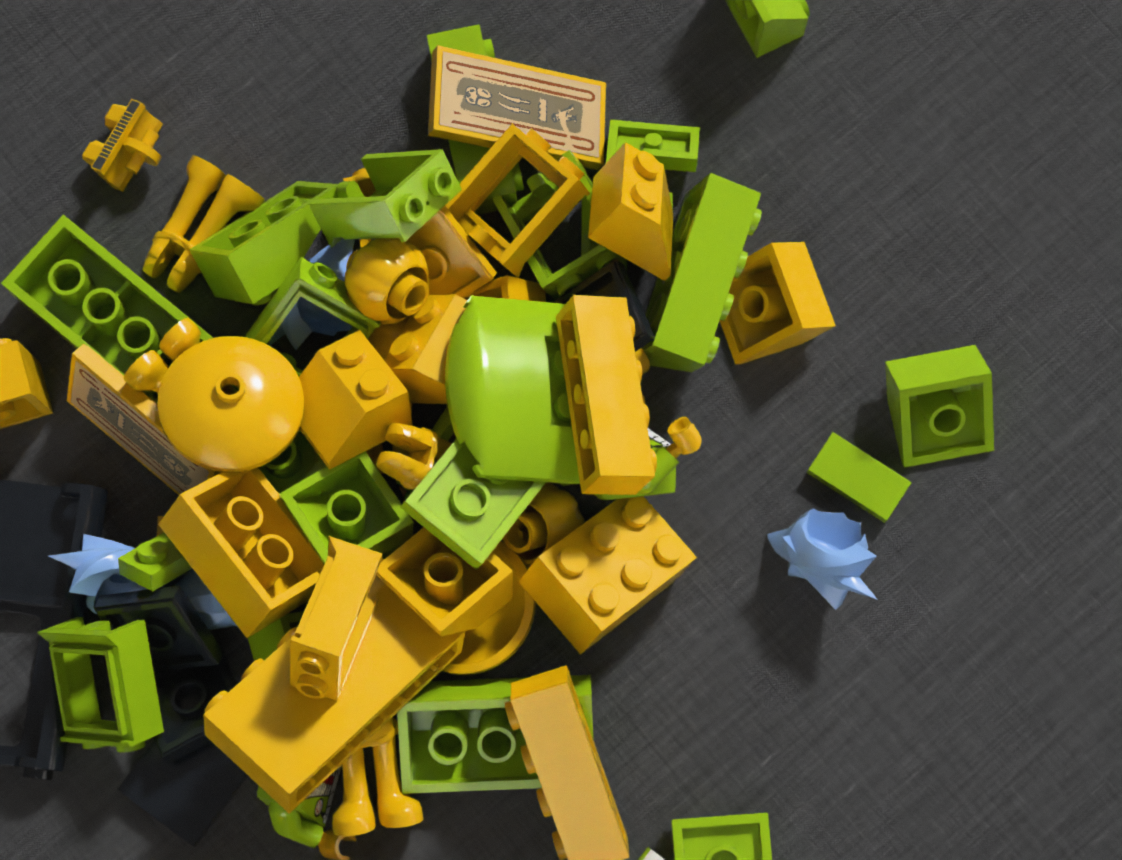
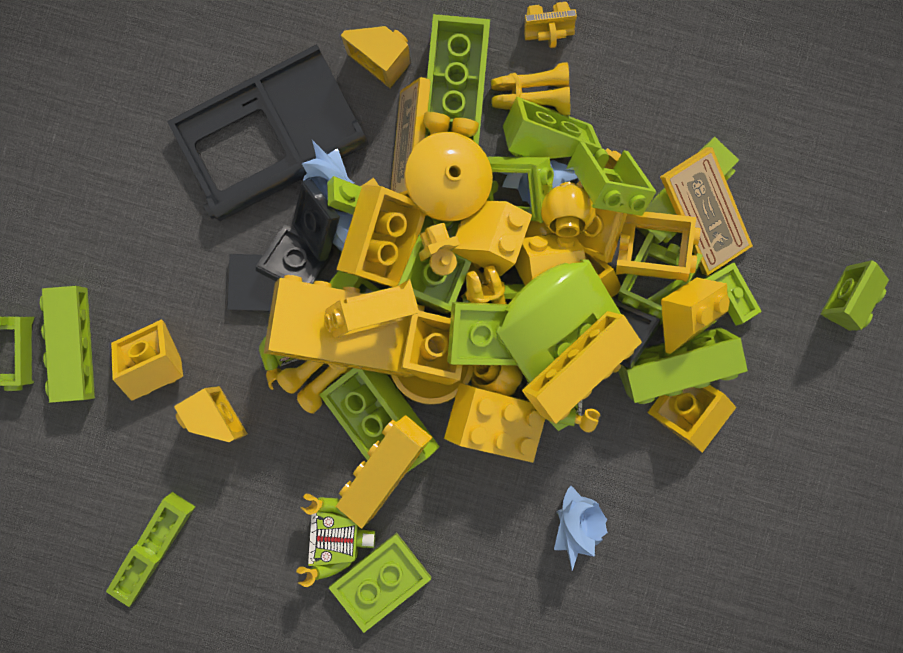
camera: 60 degrees right, 10 degrees up
lime window [37,617,164,752] -> none
lime tile [806,432,912,523] -> none
lime slope [885,345,994,468] -> none
none -> yellow hips [418,223,460,276]

